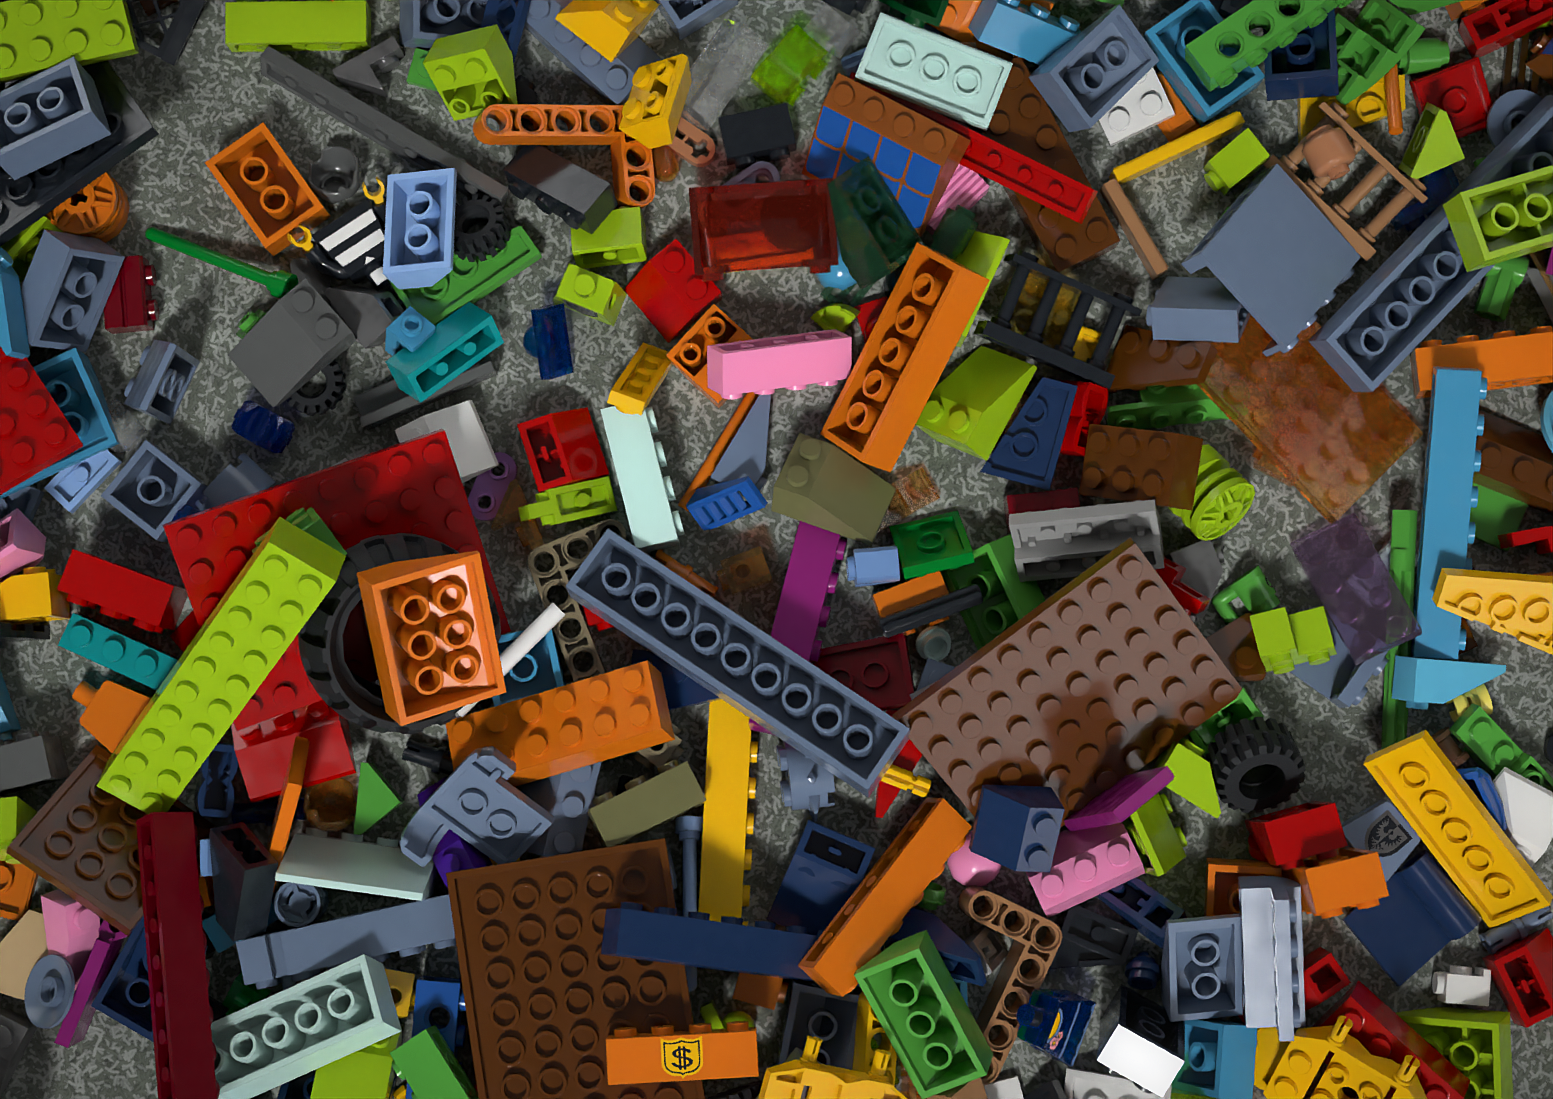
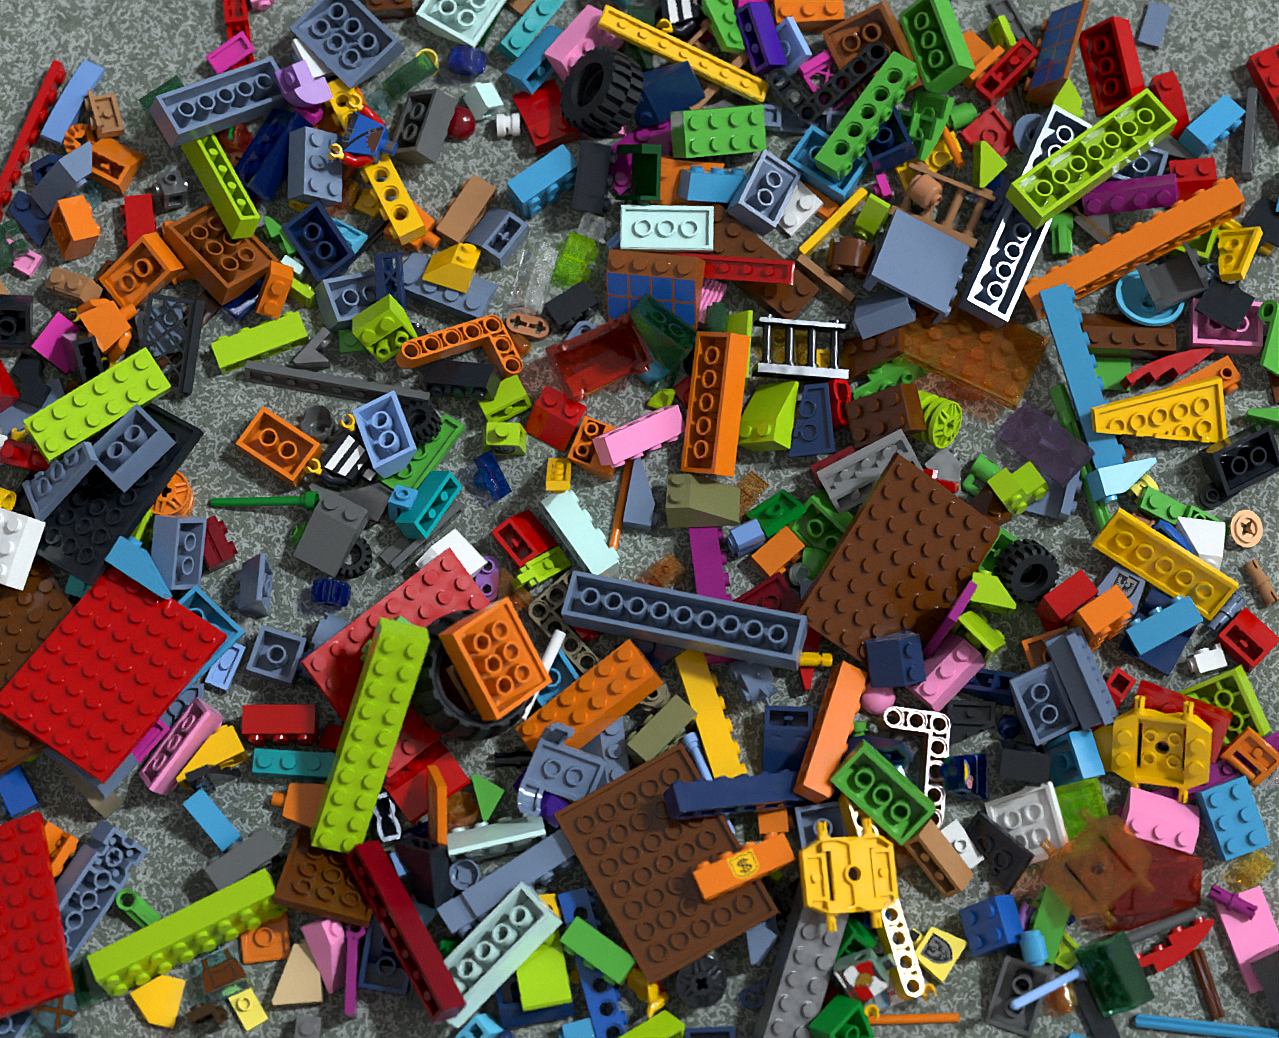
camera: 20 degrees left, 10 degrees down
sand blue dish [24,954,75,1029] -> none
yellow slope [619,54,692,149] -> none
blue slope [686,476,768,531] -> none
black axle [879,584,983,638] -> none
none -> bright green hair [802,547,829,580]
none -> reddish brown brick [826,237,876,280]
none -> dark pink plate [872,173,892,202]
none -> dark azure brick [1125,595,1204,657]

